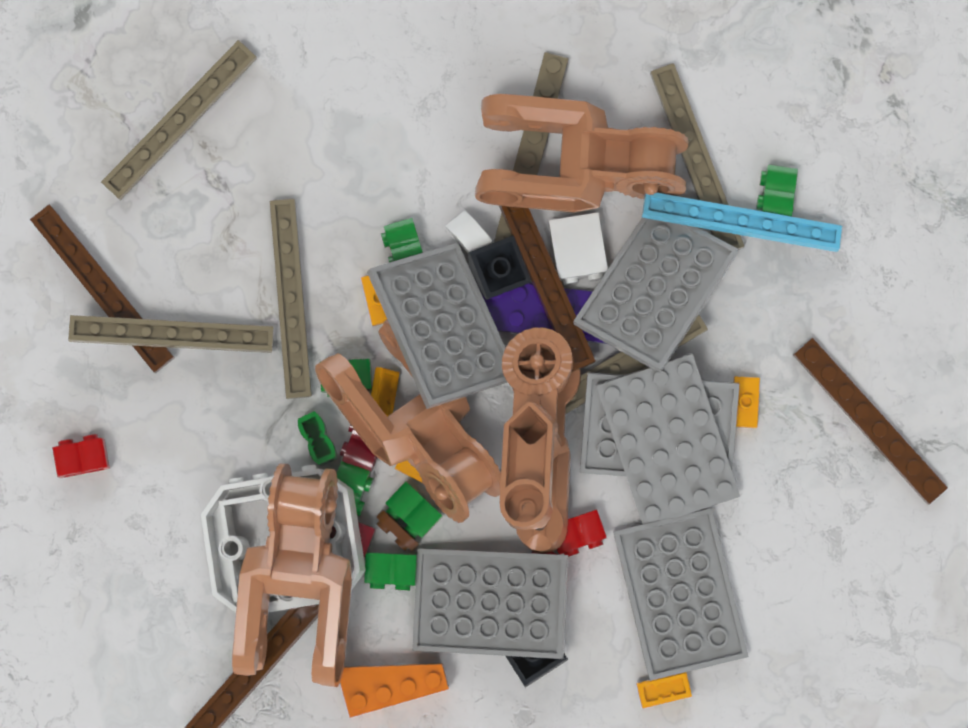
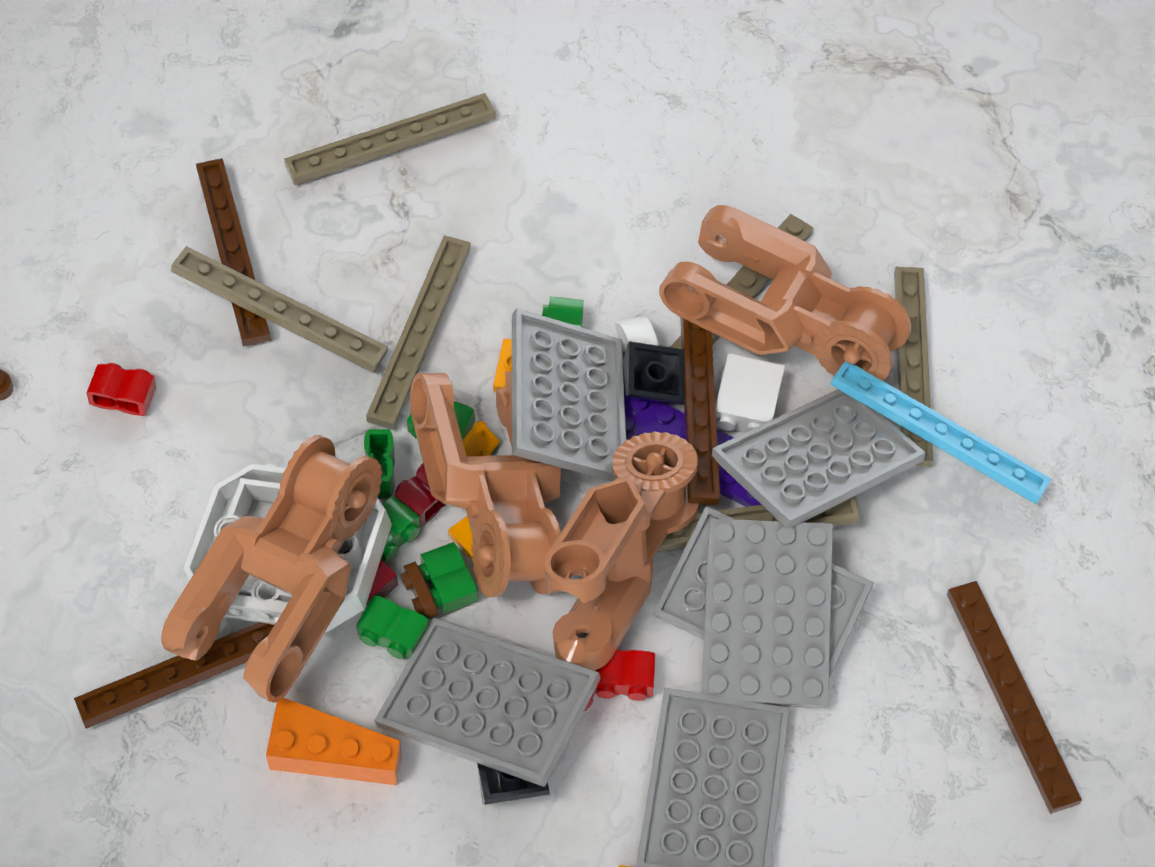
camera: 20 degrees right, 25 degrees down
light orange plate [733,376,760,428] -> none
green brick [756,165,798,217] -> none

